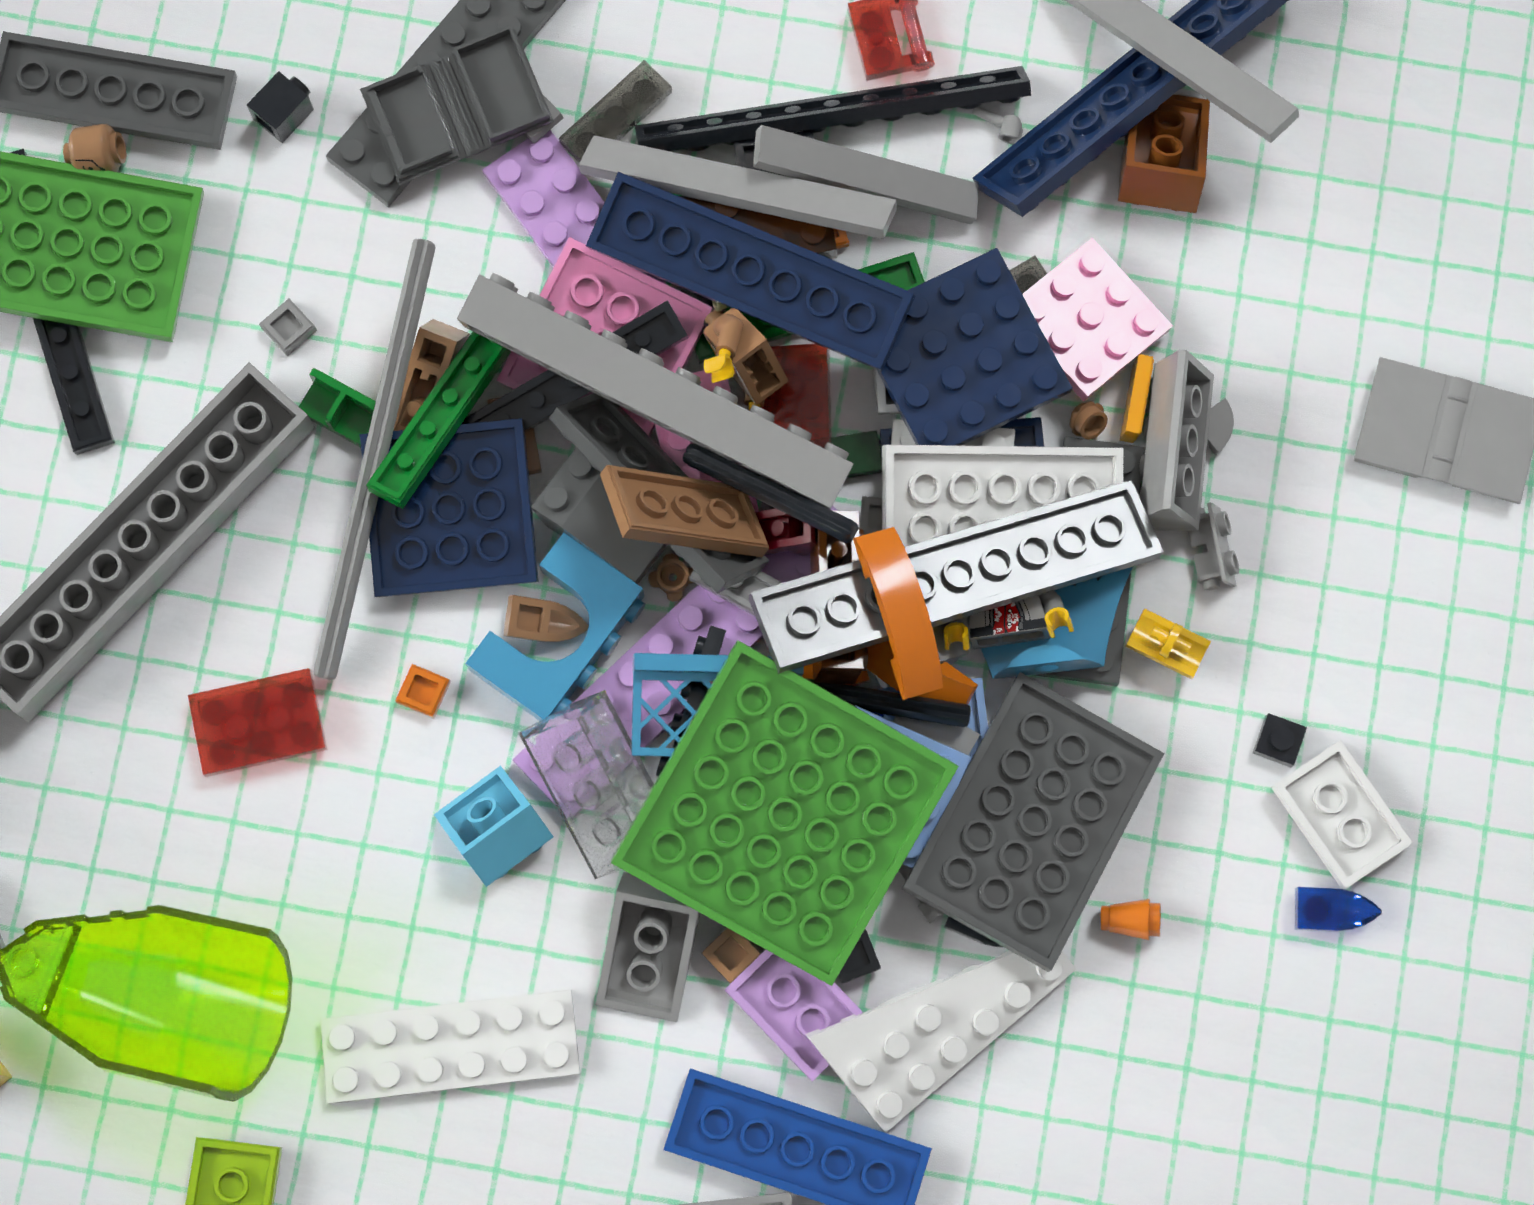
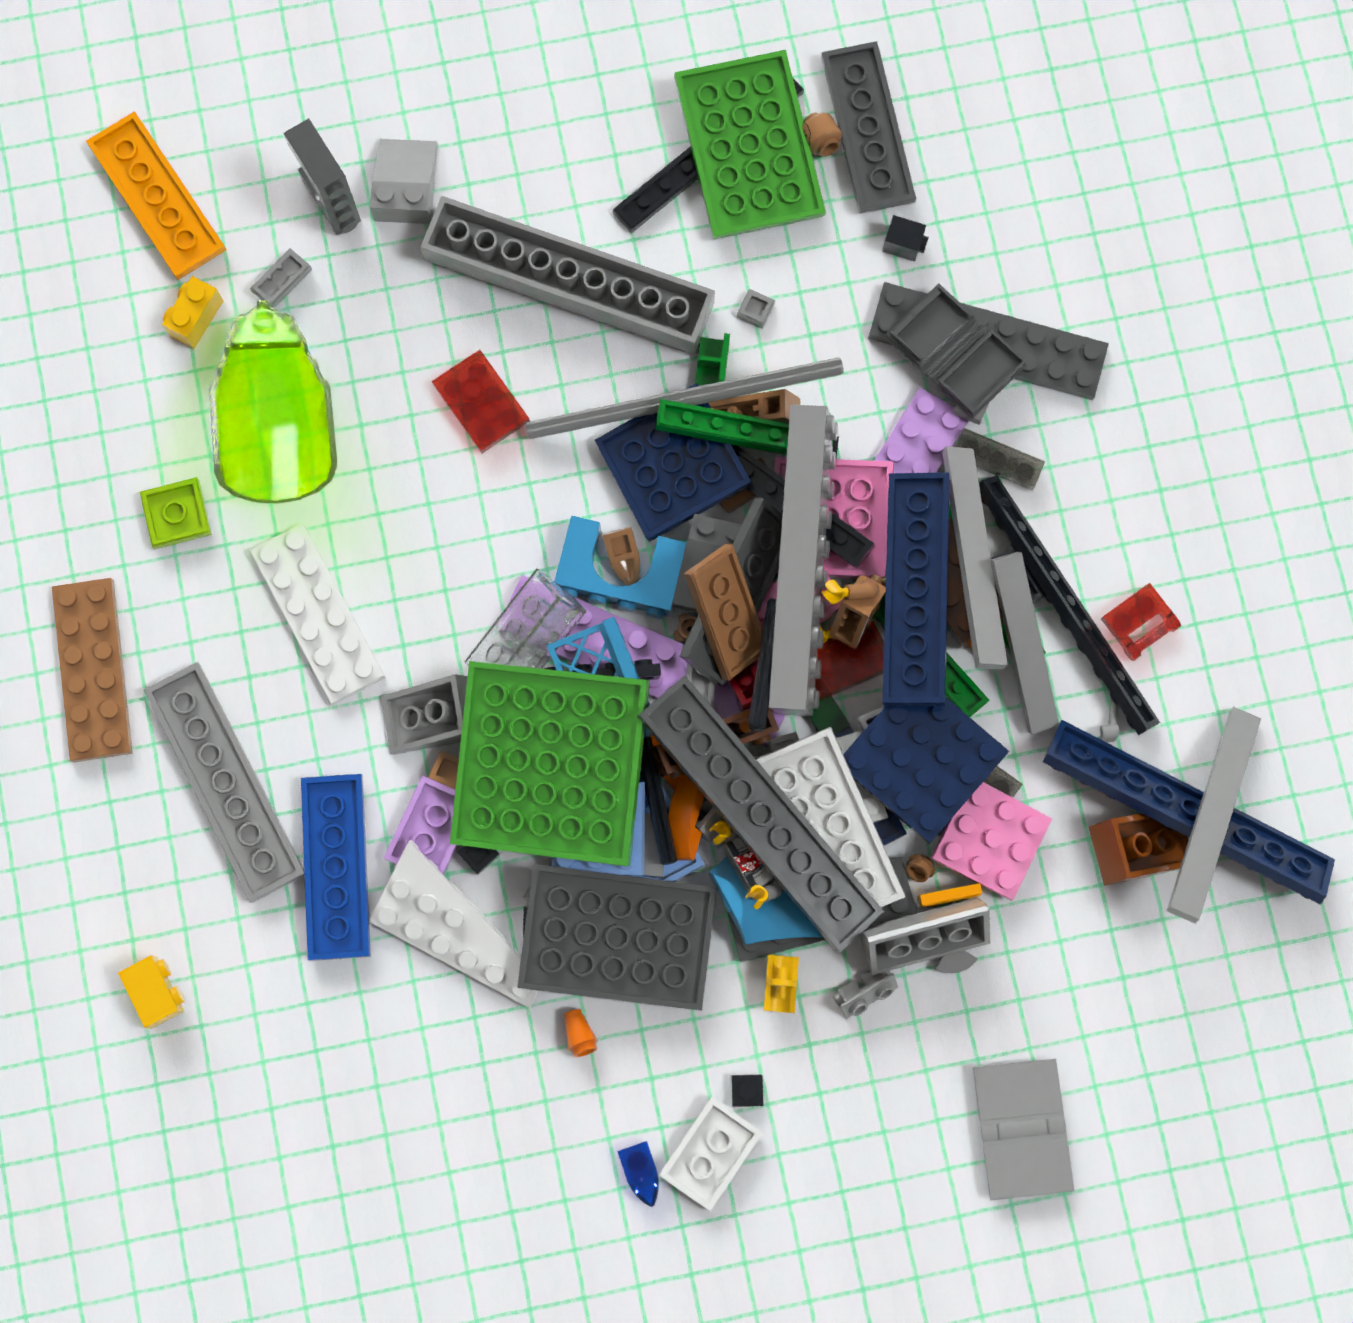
camera: 70 degrees right, 0 degrees up
orange tile [395,664,451,719] -> none
medium azure slope [434,765,554,887] -> none
orange slope [853,527,944,700] -> none

